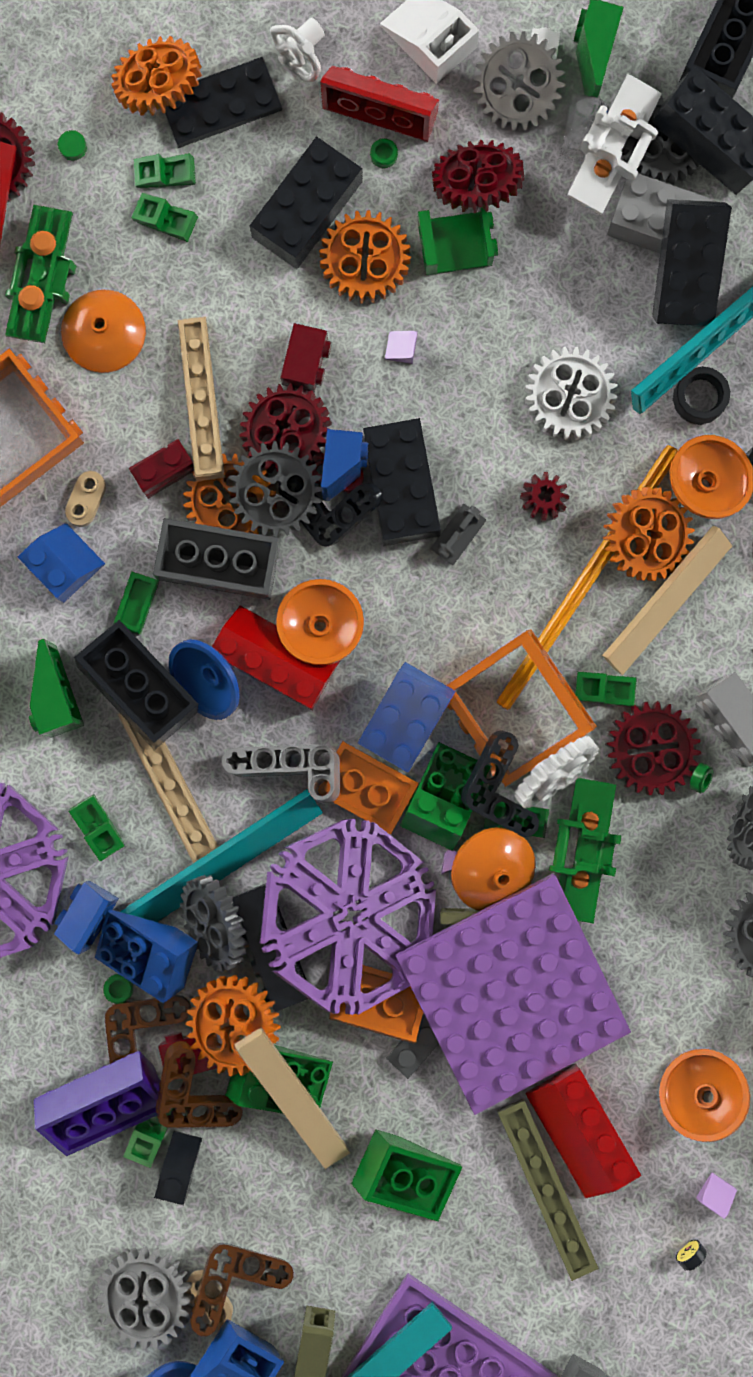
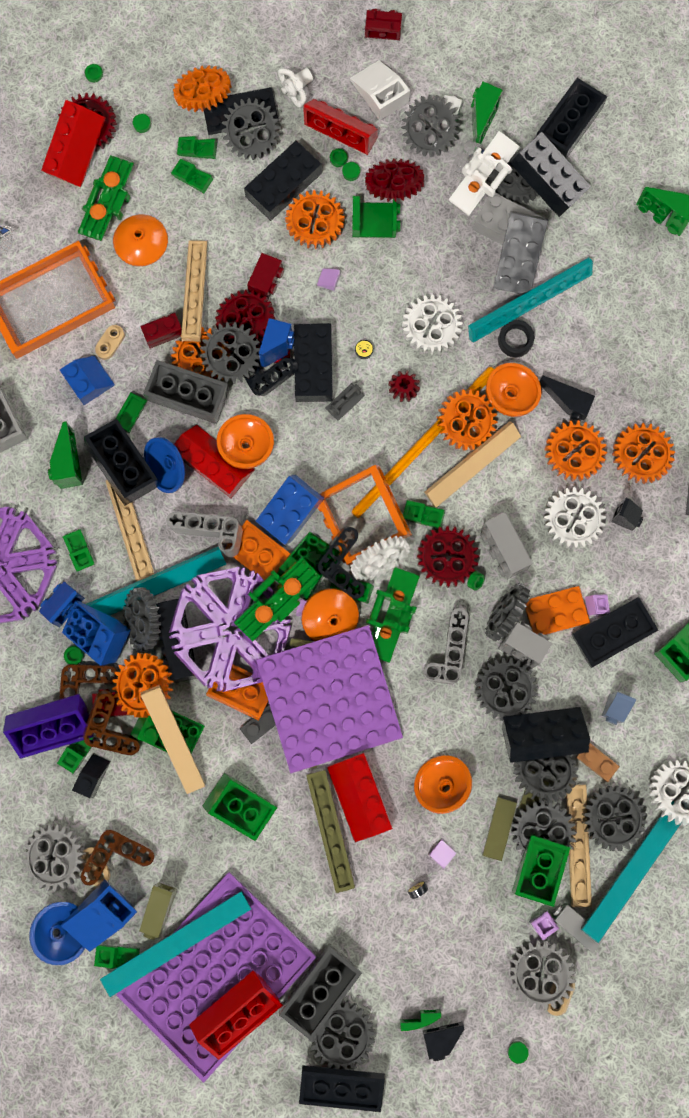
camera: 10 degrees right, 5 degrees down
none -> dark grey gear [221,98,280,160]
none -> green piece [234,556,320,642]
none -> green tile [342,162,360,181]
none -> light yellow tile [355,340,374,359]
none -> light grey beam [423,608,468,684]

